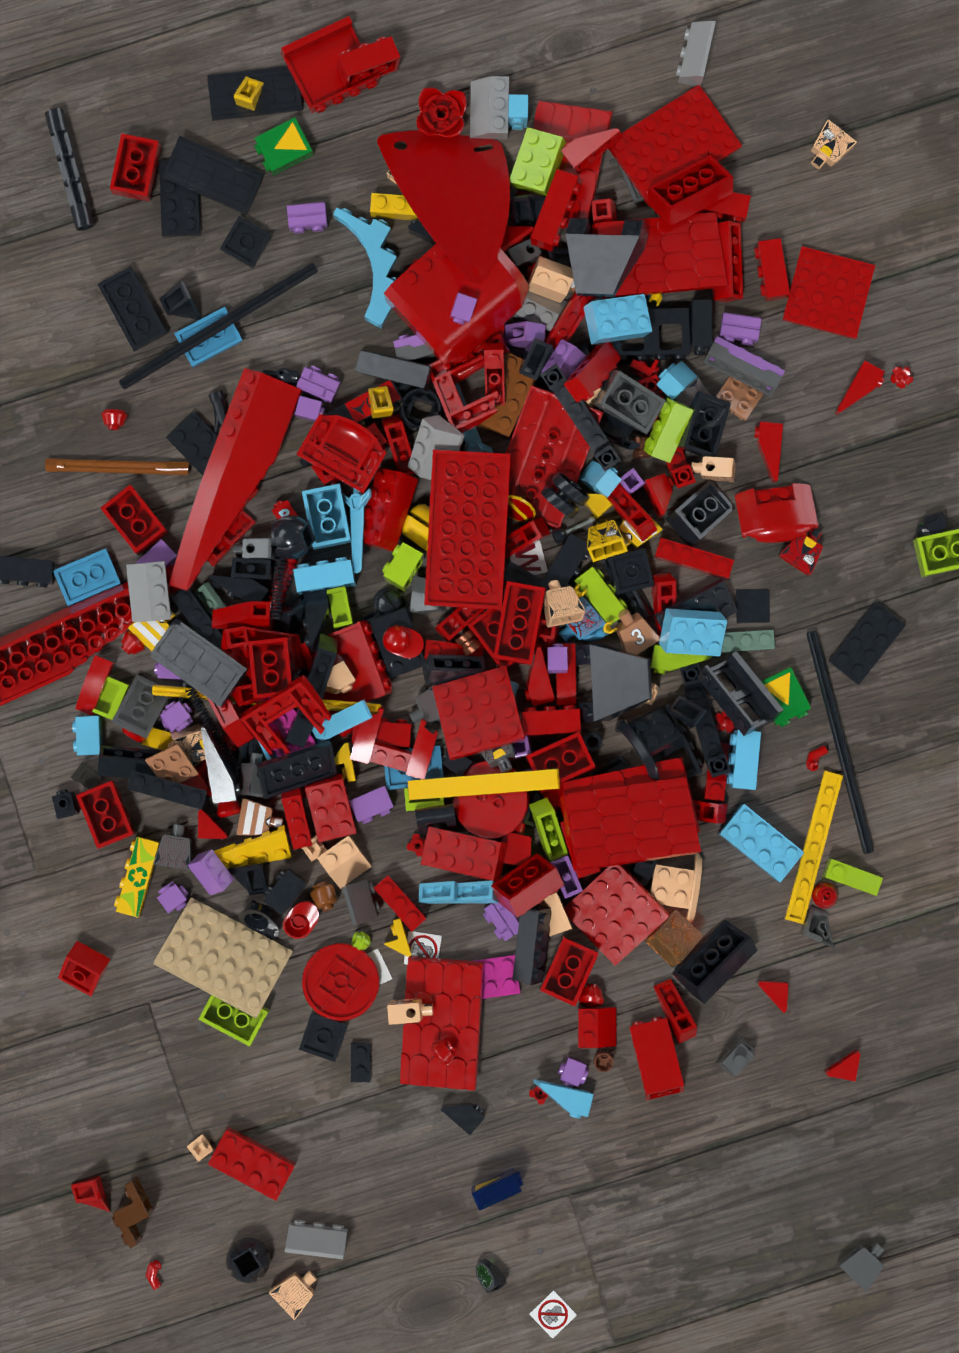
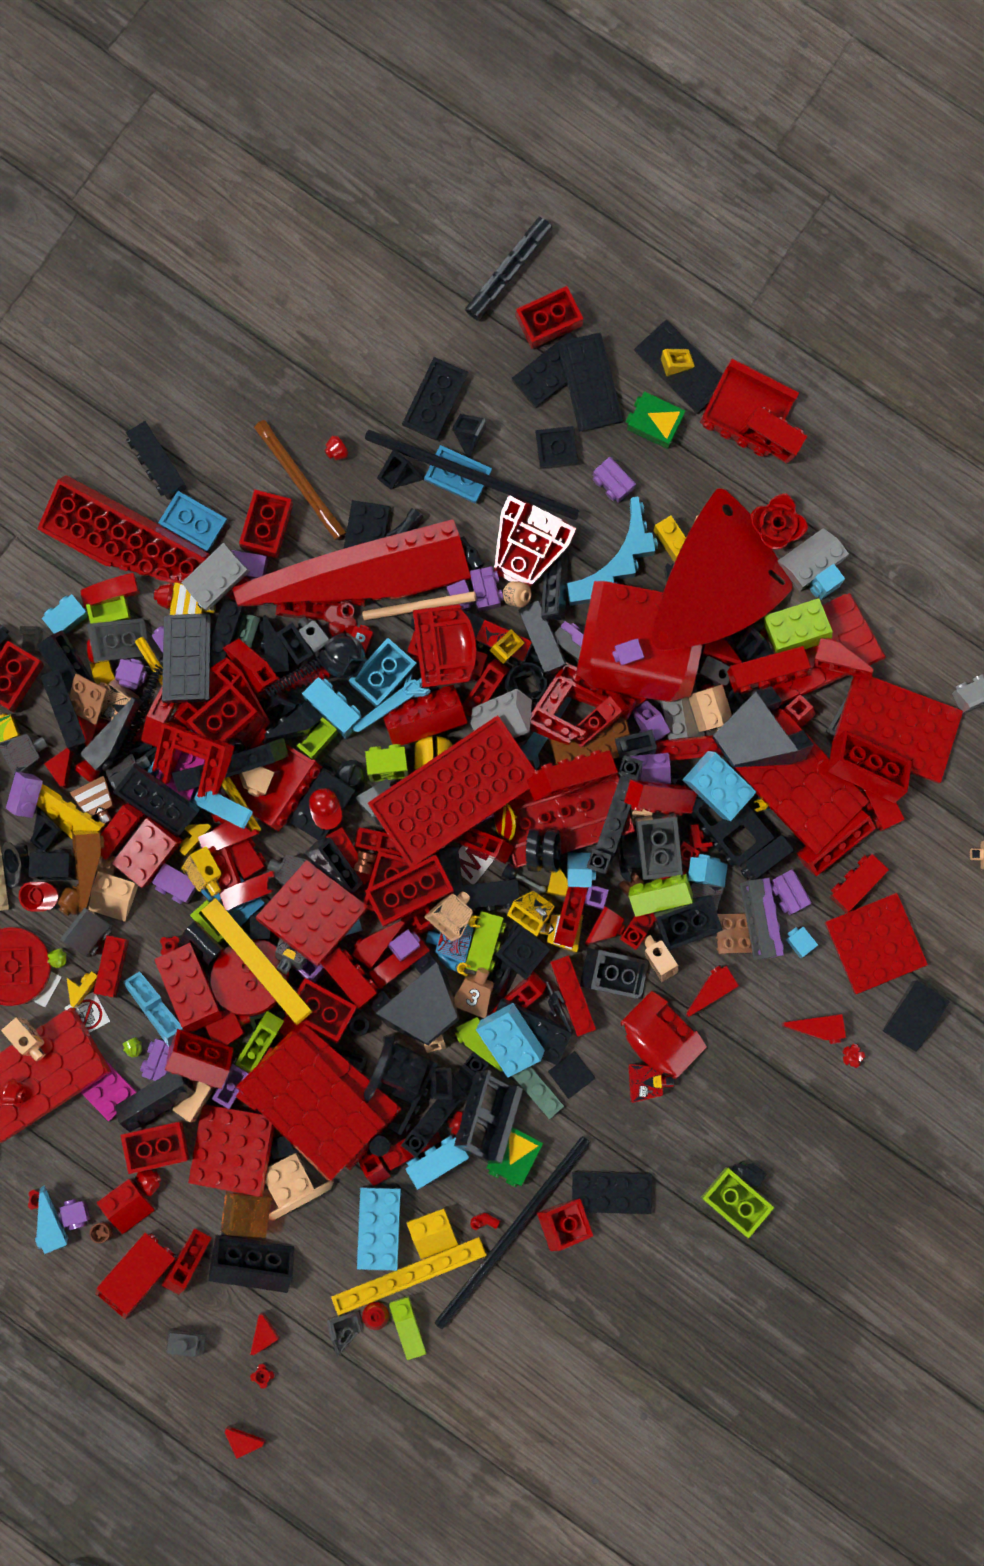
camera: 50 degrees right, 5 degrees down
none -> dark orange wedge [72,831,104,913]
none -> lime plate [123,1037,142,1057]
none -> yellow torso [182,846,221,896]
none -> red plate [250,1364,275,1388]
none -> red plate [322,602,356,637]
none -> light nougat piece [363,591,476,620]
none -> black wheel [368,1135,390,1156]
none -> black slope [377,450,424,490]
none -> yellow slope [407,1208,458,1259]
none -> wedge [494,495,577,587]
none -> light nougat head [503,581,531,608]
none -> red brick [527,749,618,802]
none -> red slope [537,1199,593,1251]
none -> black slope [541,550,569,620]
none -> black piece [545,981,572,1032]
none -> medium azure brick [786,927,818,958]
none -> black slope [882,980,950,1052]

